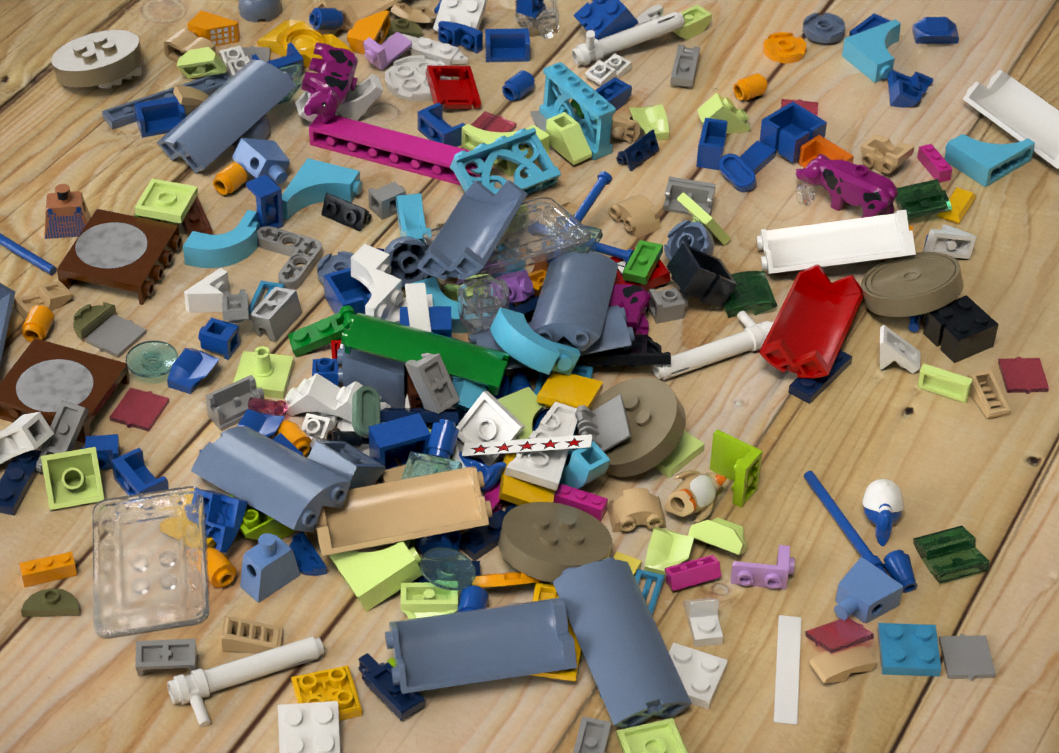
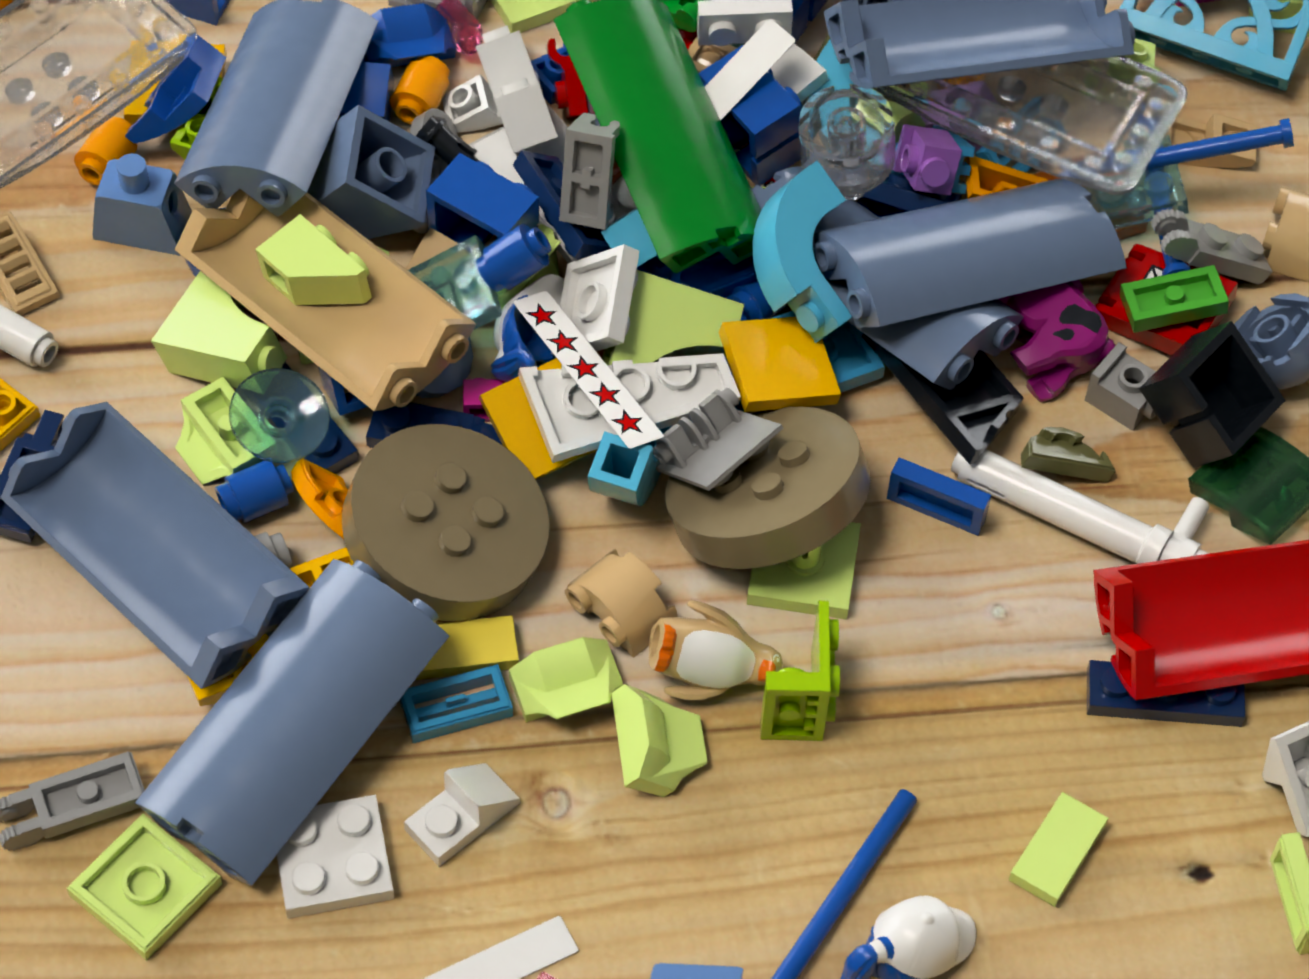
camera: 55 degrees right, 15 degrees up
sand green tile [352,386,380,438] -> none
dark pink piece [554,484,608,522] -> none
dark pink piece [665,555,721,591] -> none
lavender bracket [731,545,795,590] -> none
none -> yellowish green slope [255,214,372,305]
none -> red plate [546,38,588,118]
none -> blue tile [886,457,991,536]
none -> yellowish green tile [1009,792,1108,907]
none -> olive plate [1021,427,1116,483]
none -> light grey hinge [1151,208,1272,284]

